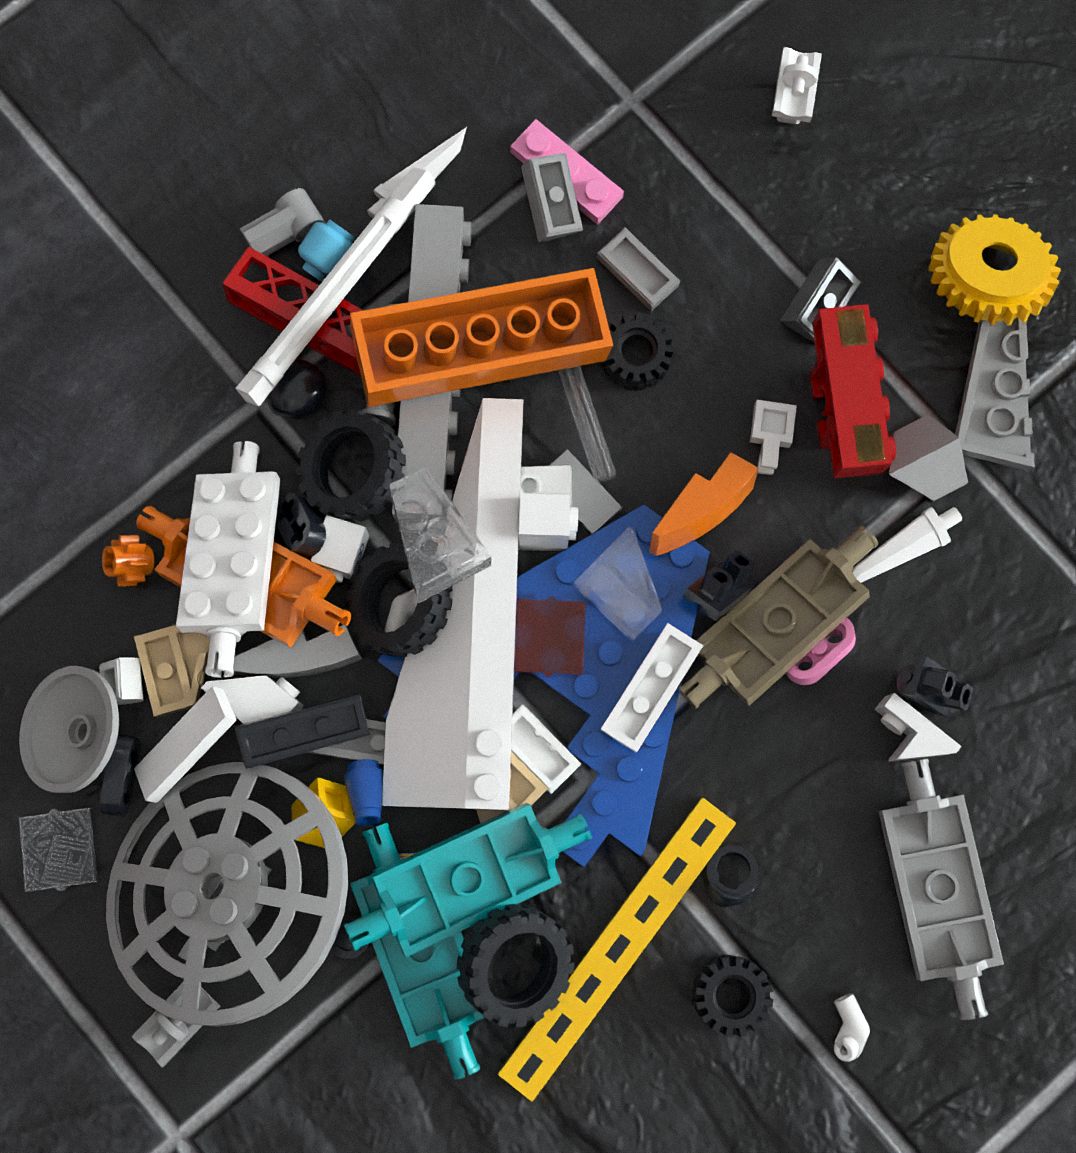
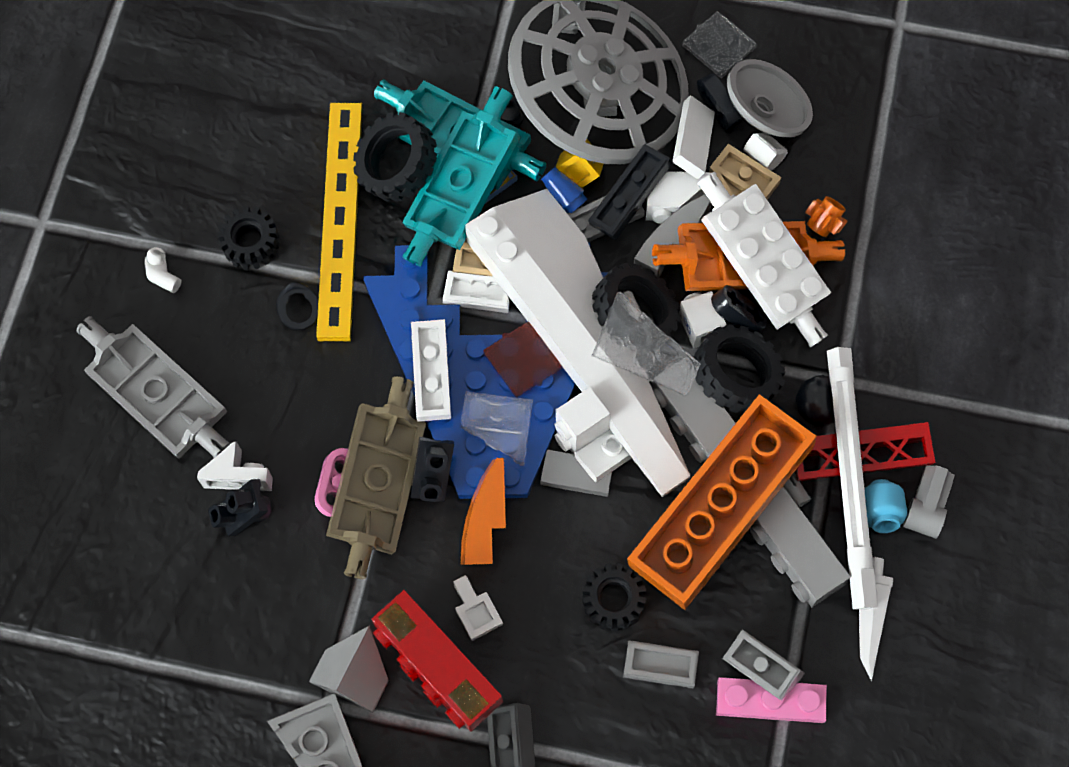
camera: 150 degrees right, 10 degrees down
clear axle [558,366,616,483] -> none
white bar [852,507,962,583] -> none

